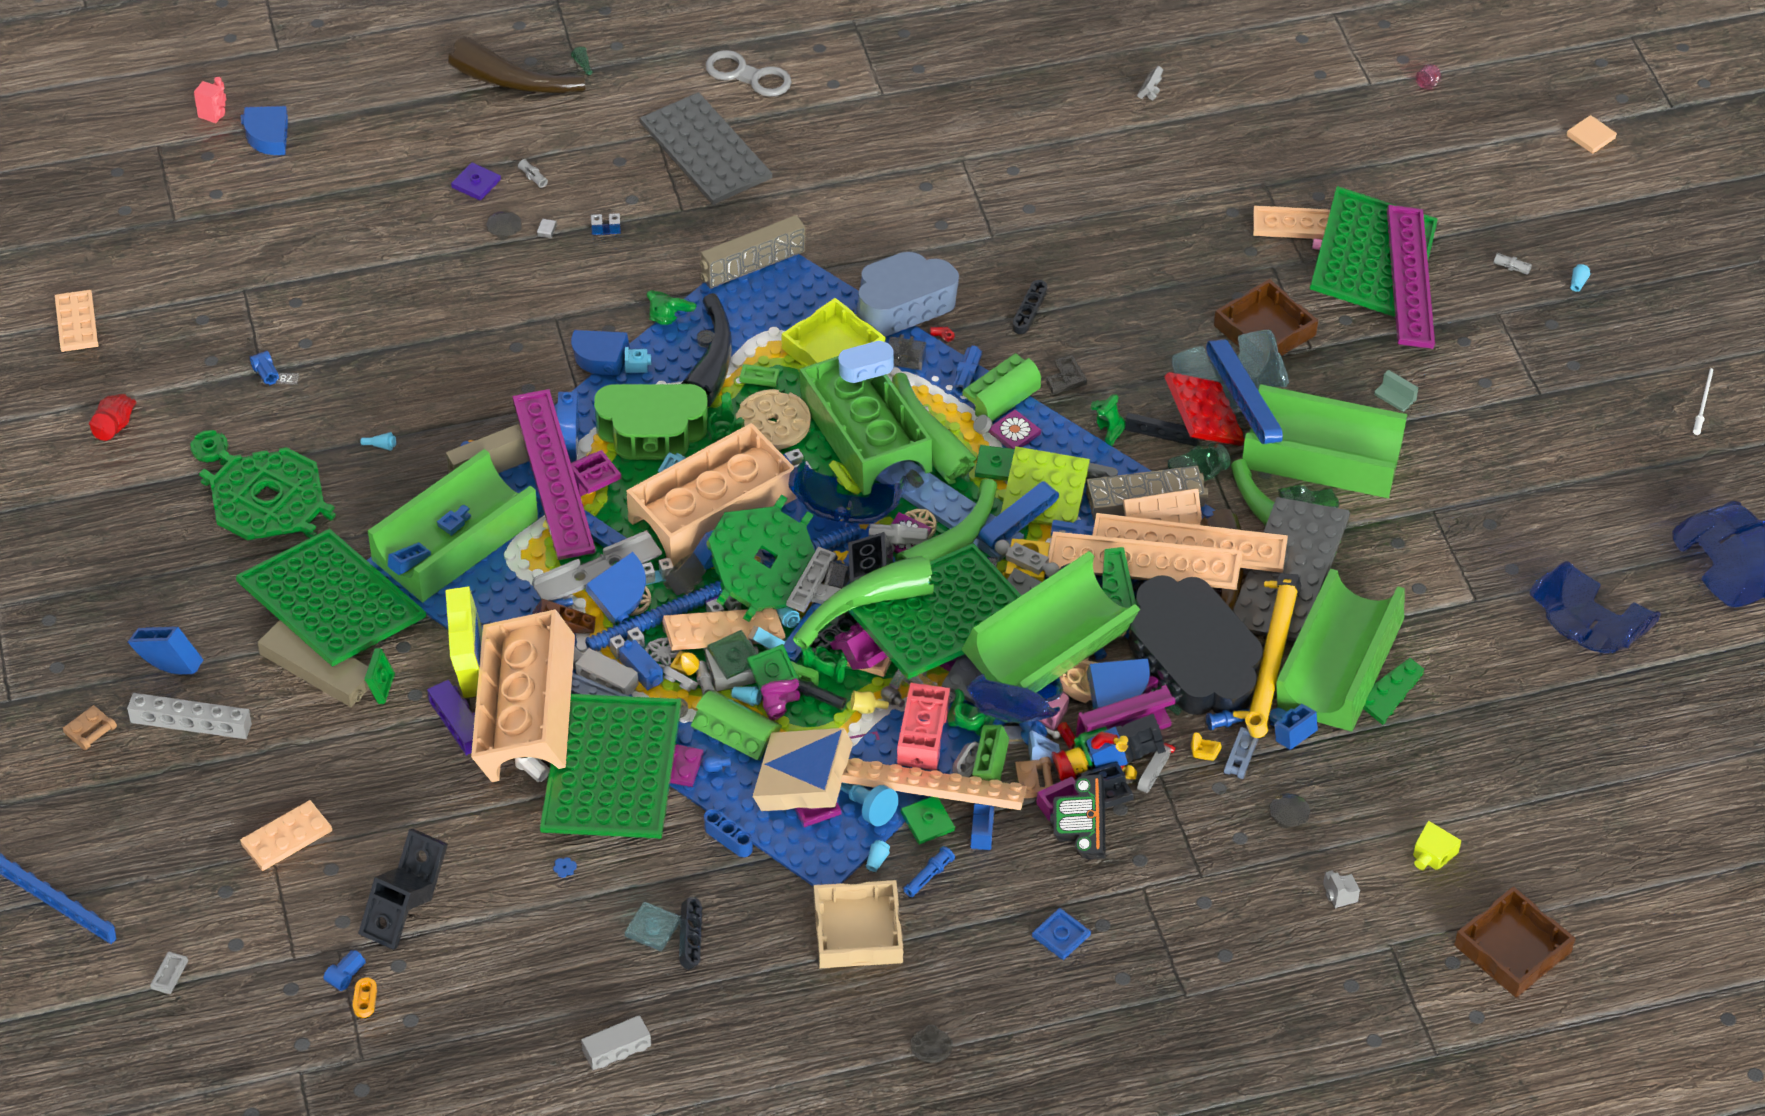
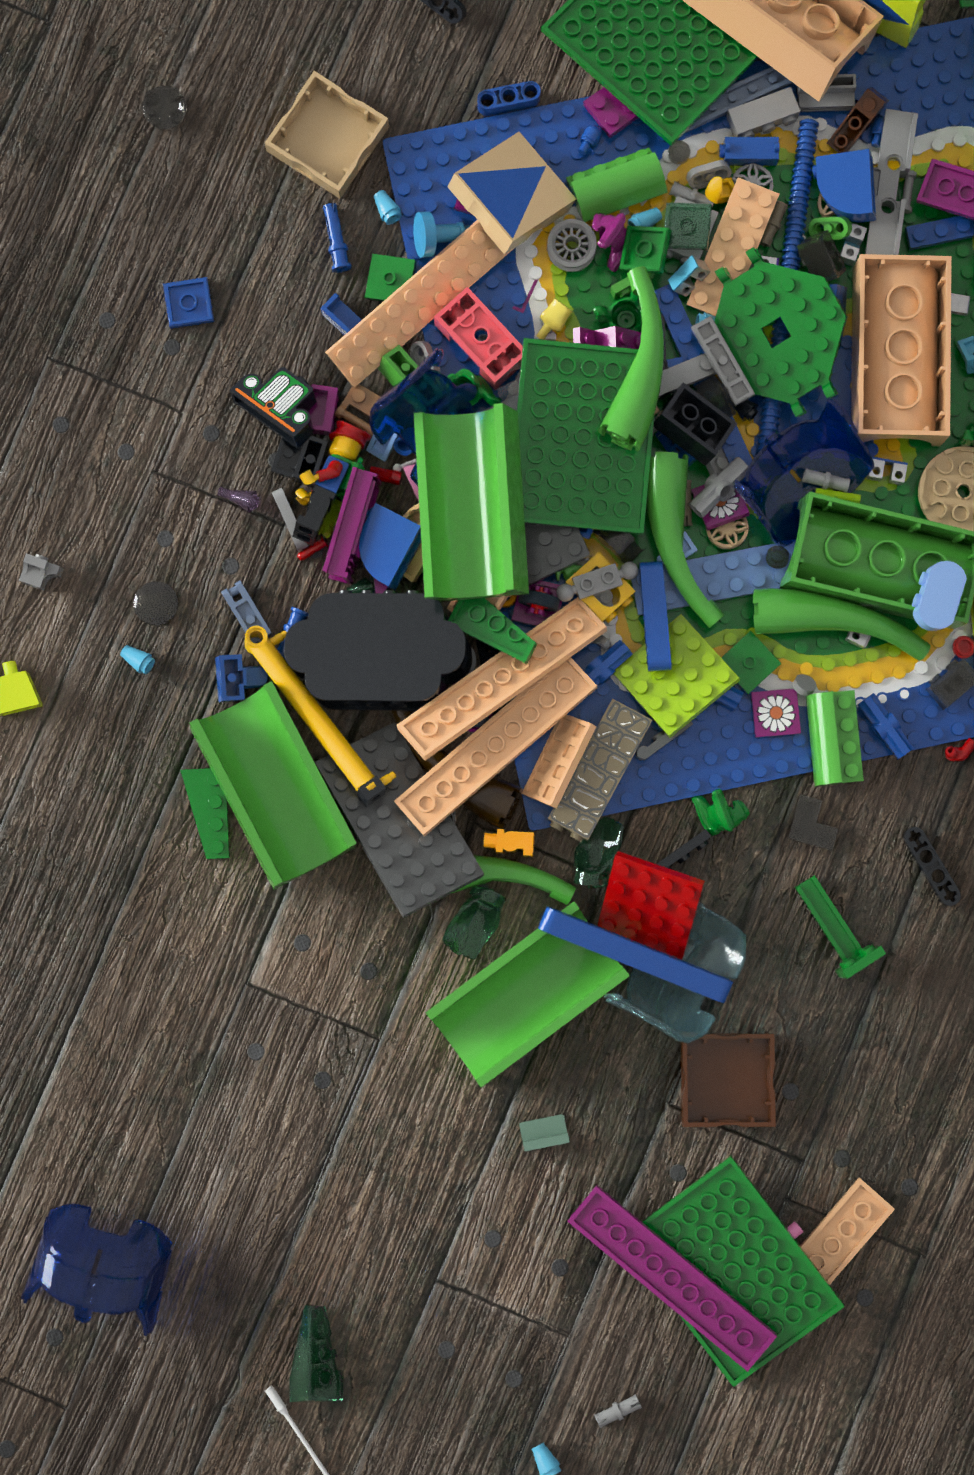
camera: 130 degrees right, 35 degrees up
flat silver piece [610,627,645,659] -> none
black pin [796,678,847,710] -> none
yellow plate [1191,733,1222,761] -> none
clear blue piece [1530,561,1661,653] -> none
none -> medium azure cone [120,645,155,674]
none -> clear purple cone [217,487,259,513]
none -> clear green wedge [290,1305,343,1403]
none -> light orange hips [484,829,535,857]
none -> light grey wheel [547,219,597,272]
none -> green bracket [795,875,886,979]
none -> light grey pin [802,468,850,493]
none -> bright green plate [808,216,852,241]

